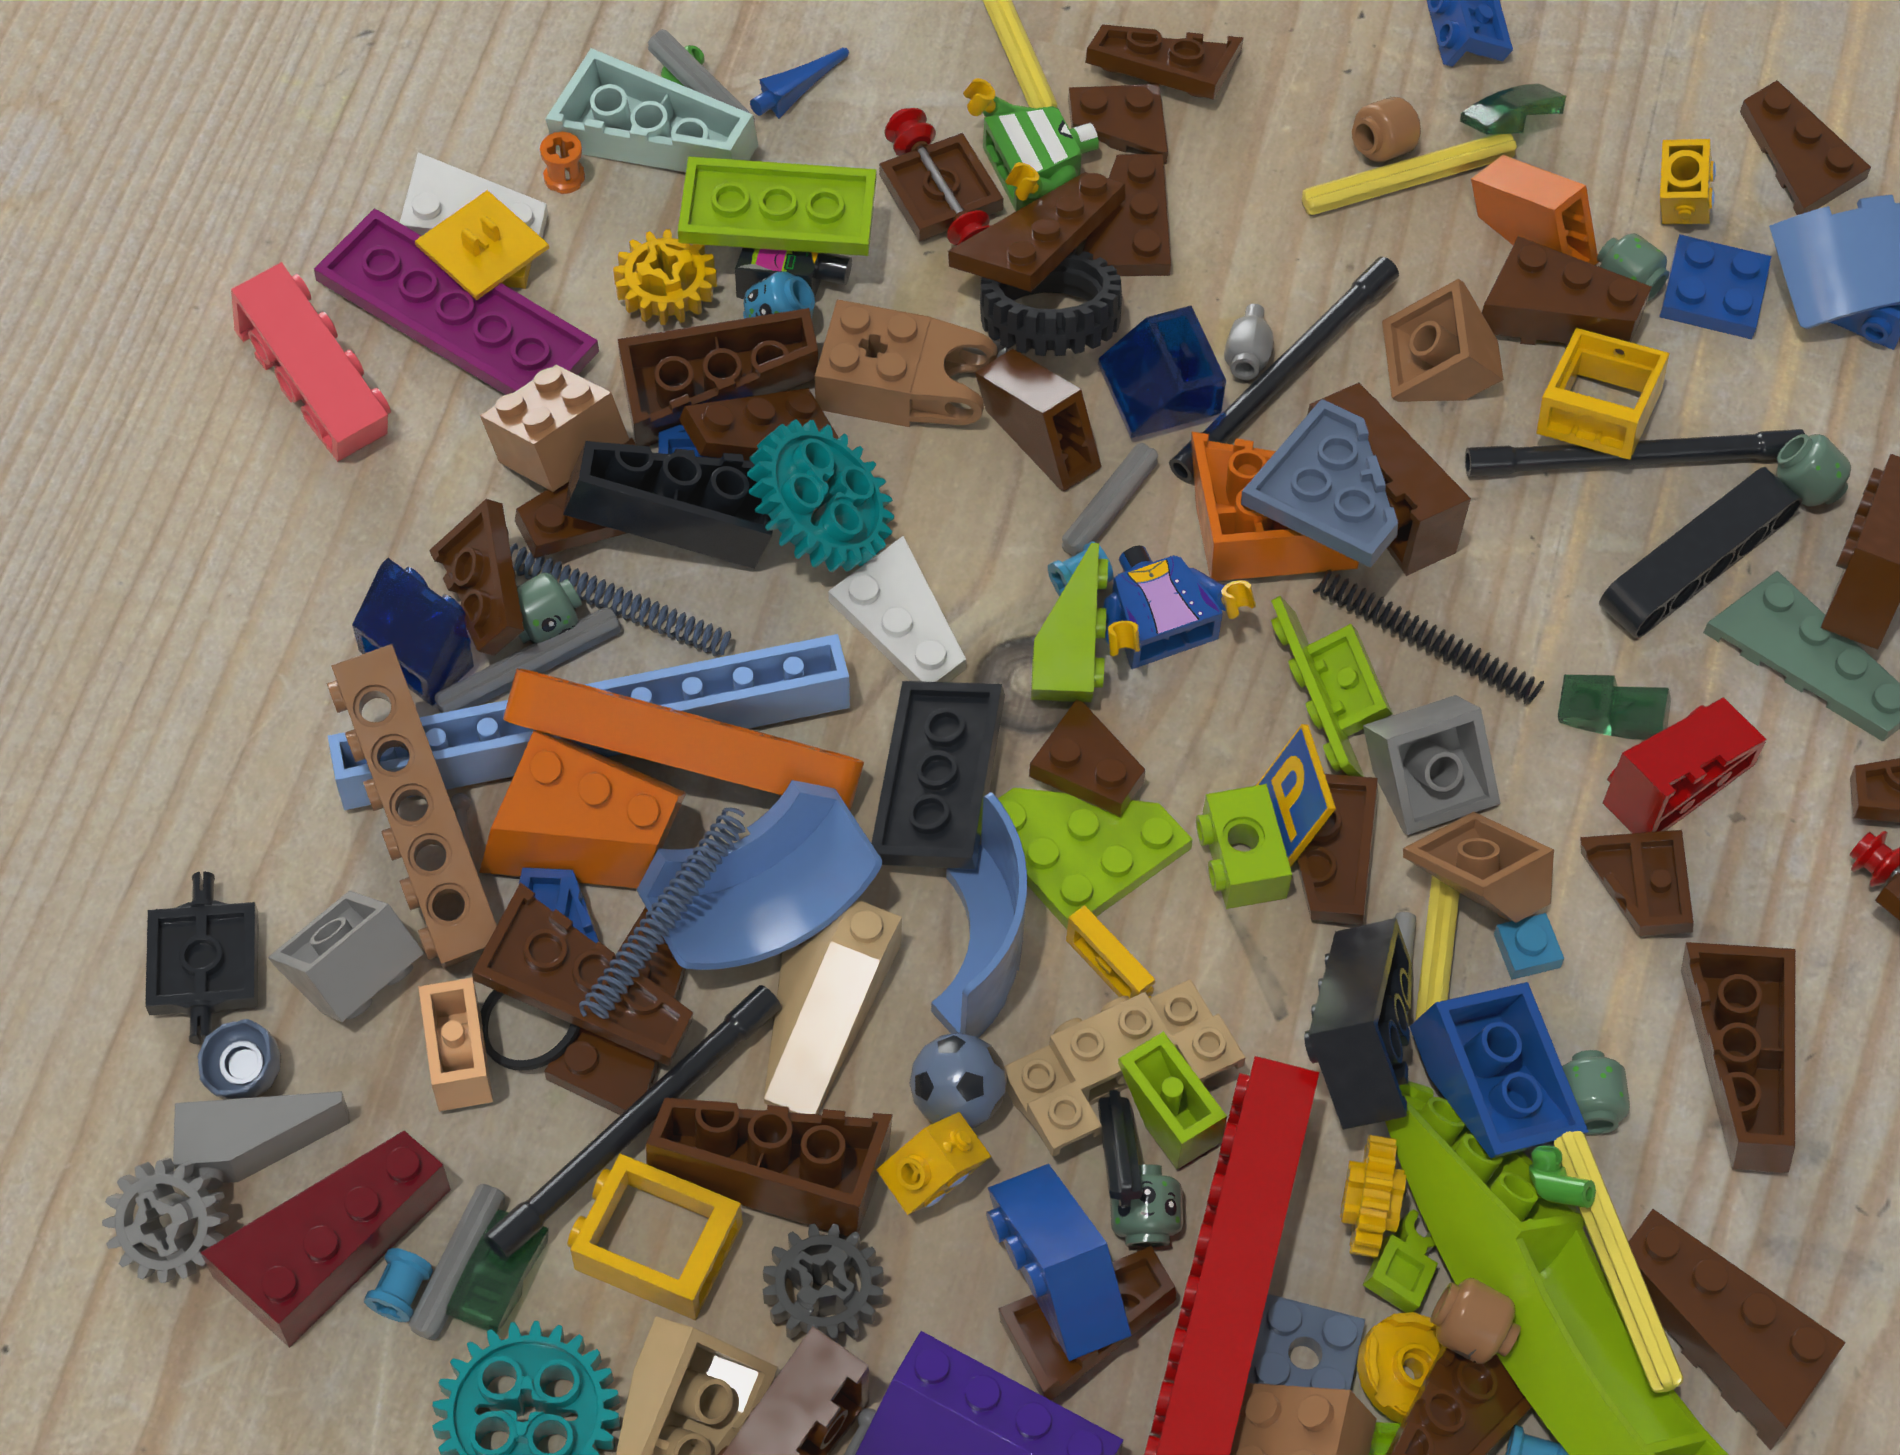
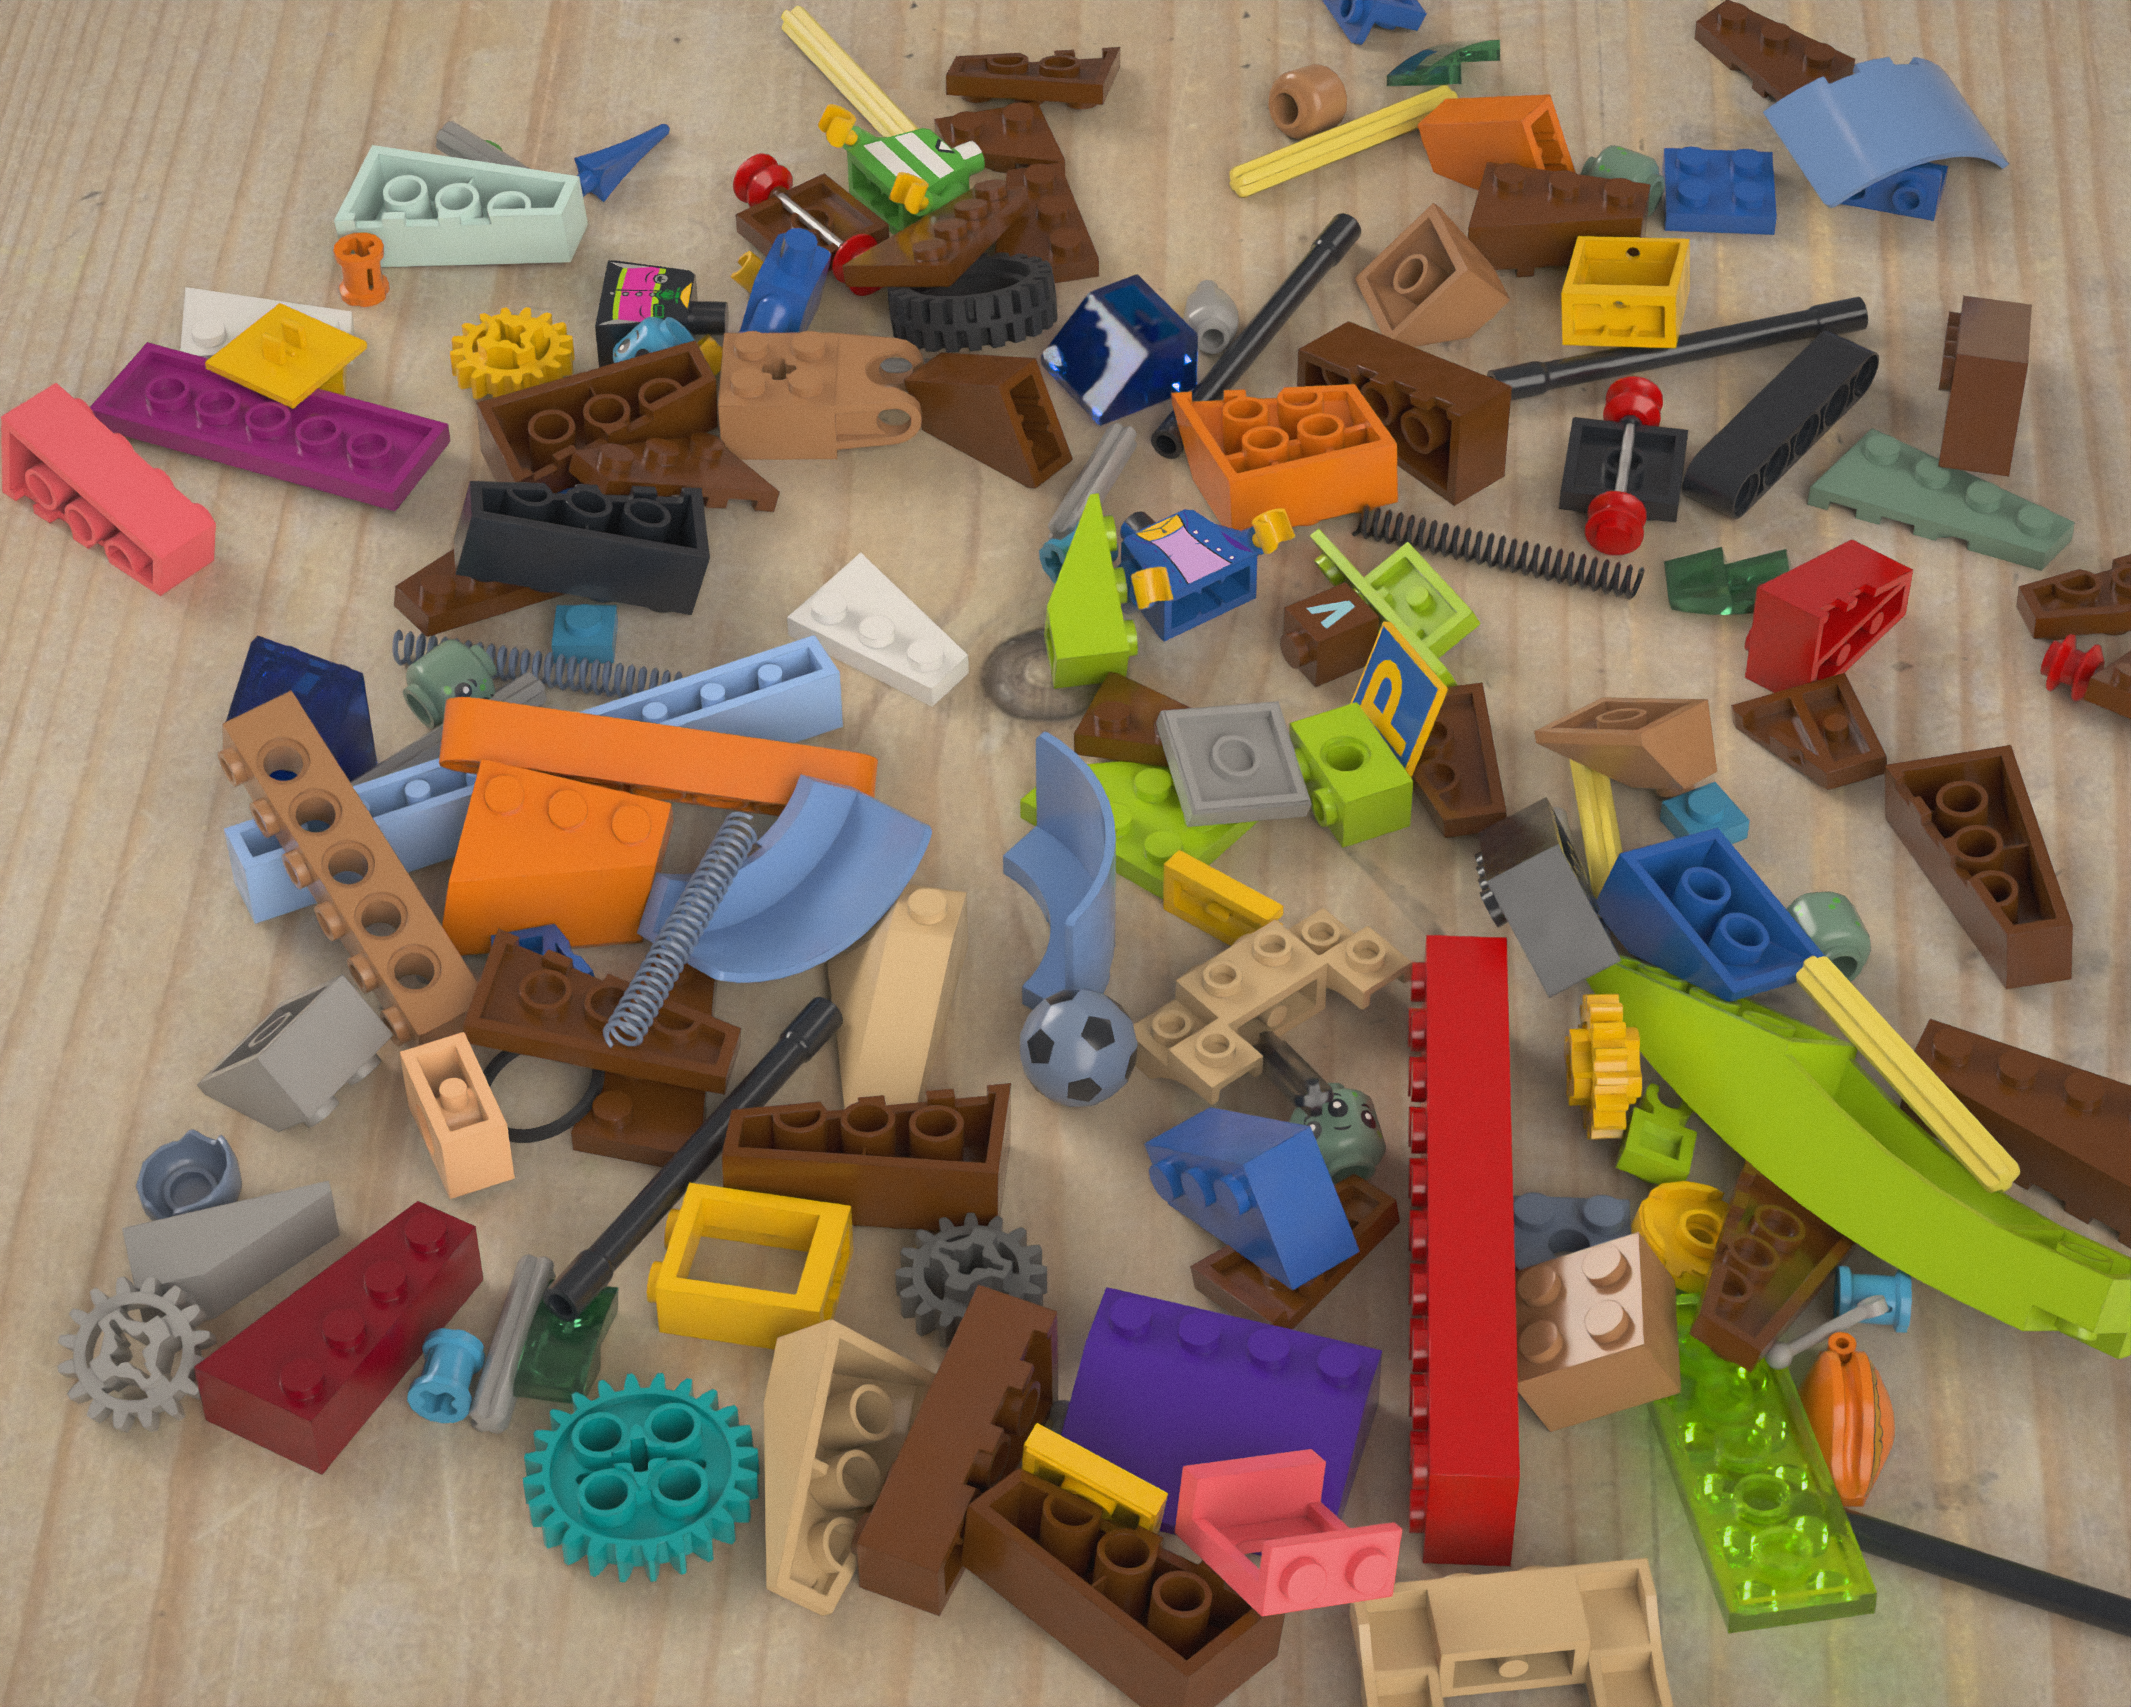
camera: 10 degrees left, 15 degrees down
black plate [145,871,258,1045] -> none
reddish brown wing [429,499,524,656] -> none
medium nougat brick [480,365,629,492] -> none
lime plate [678,156,876,256] -> none
teal gear [747,419,894,572] -> none
black plate [871,681,1005,869] -> none
yellow head [876,1112,992,1215] -> none
lime slope [1118,1031,1227,1169] -> none
sand blue plate [1241,399,1398,568] -> none
light grey slope [1363,695,1501,835] -> none
medium nougat head [1430,1278,1521,1365] -> none
bright green arm [1529,1146,1596,1208] -> none
yellow head [1660,139,1716,224] -> none
sand green head [1776,434,1851,506] -> none
none -> dark azure plate [551,604,618,664]
none -> blue torso [697,228,832,376]
none -> light grey tile [1156,701,1312,827]
none -> reddish brown brick [1280,582,1379,687]
none -> plate [1559,376,1689,556]

